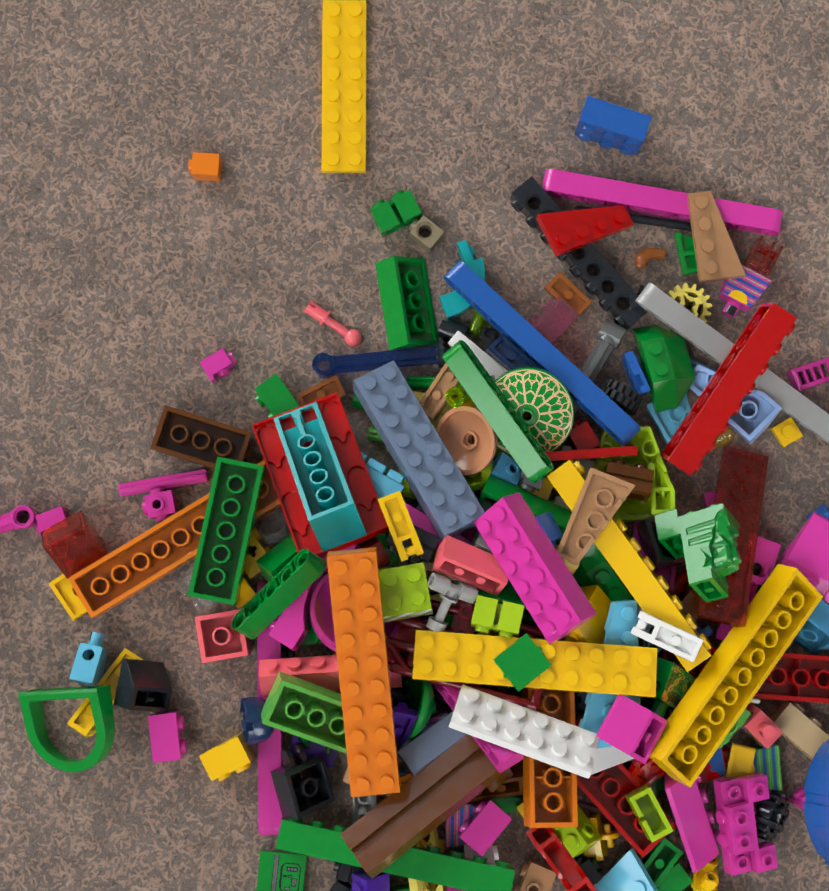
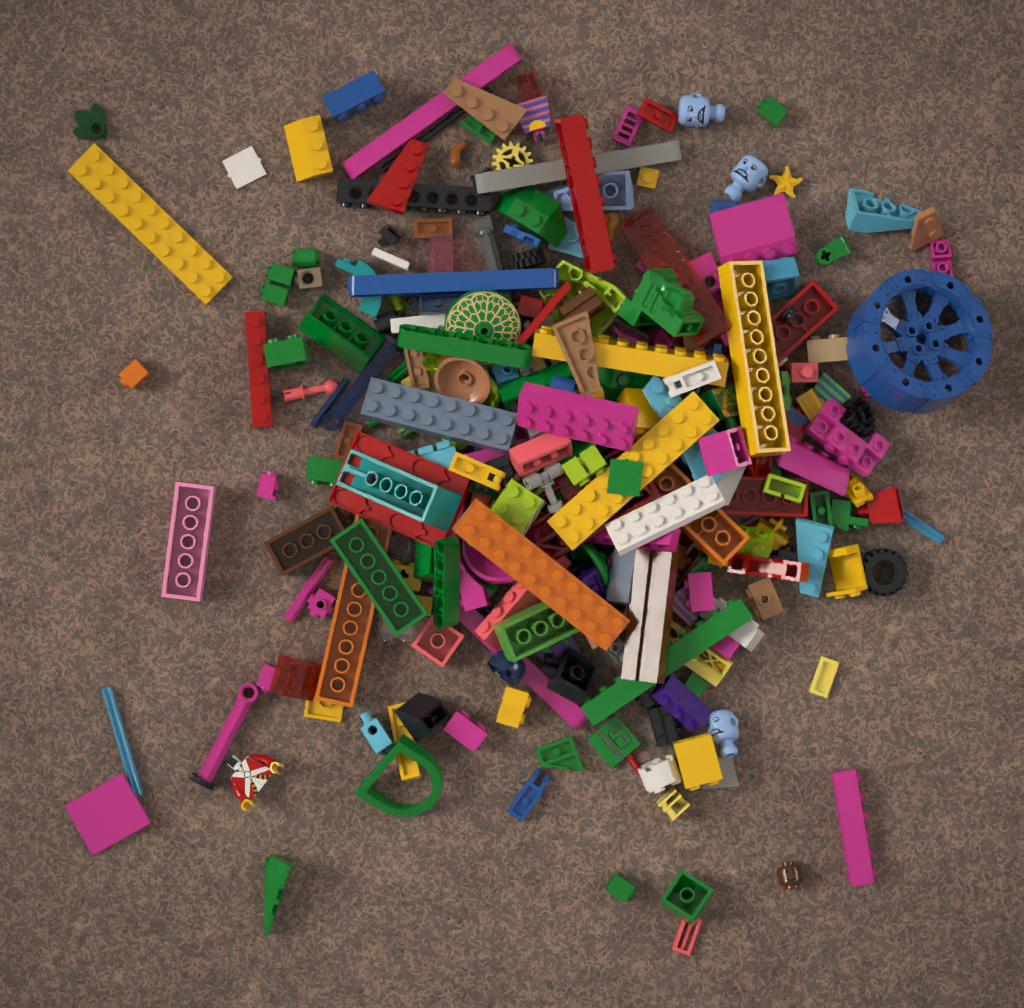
camera: 45 degrees left, 5 degrees up
none -> bright pink brick [161,482,217,602]
none -> white piece [222,146,266,189]
none -> red brick [245,311,274,428]
none -> green brick [263,334,312,371]
none -> yellow slope [284,115,334,182]
none -> green brick [292,248,321,268]
none -> dark blue bar [310,378,349,428]
none -> white tile [372,248,410,271]
none -> black tile [377,224,402,248]
none -> blue hinge [506,768,551,822]
none -> green wing [535,735,584,771]
none -> black bush [780,304,799,323]

